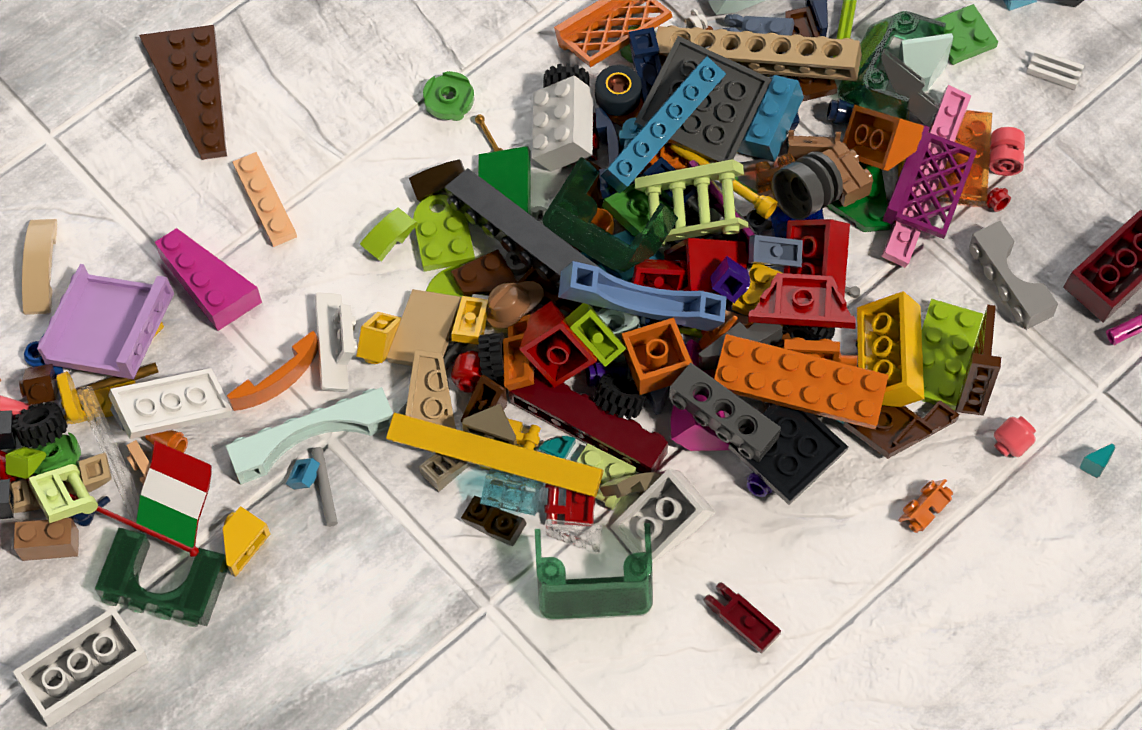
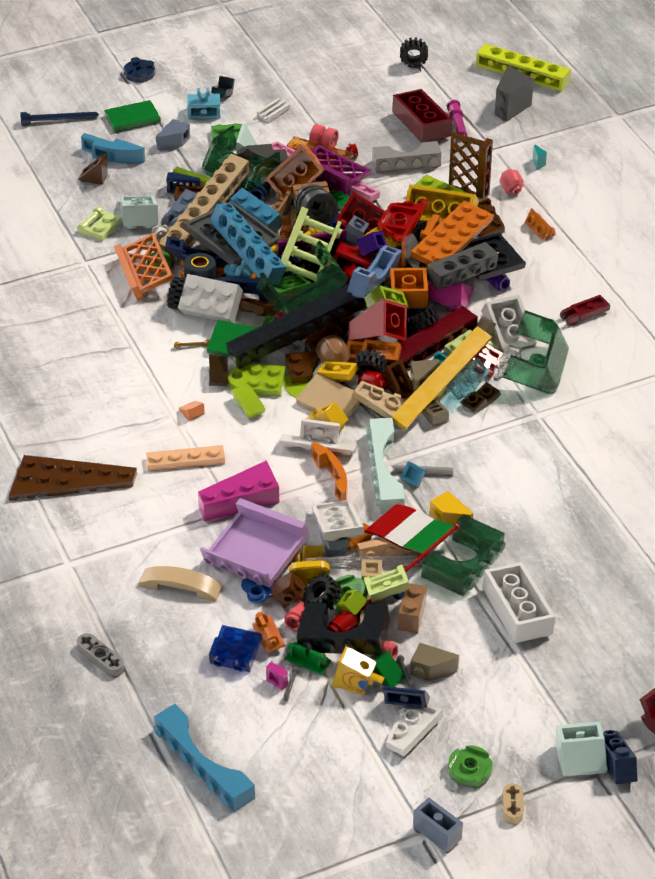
camera: 75 degrees left, 20 degrees down
bright green plate [423,71,475,121] -> none
none -> orange slope [179,401,205,420]

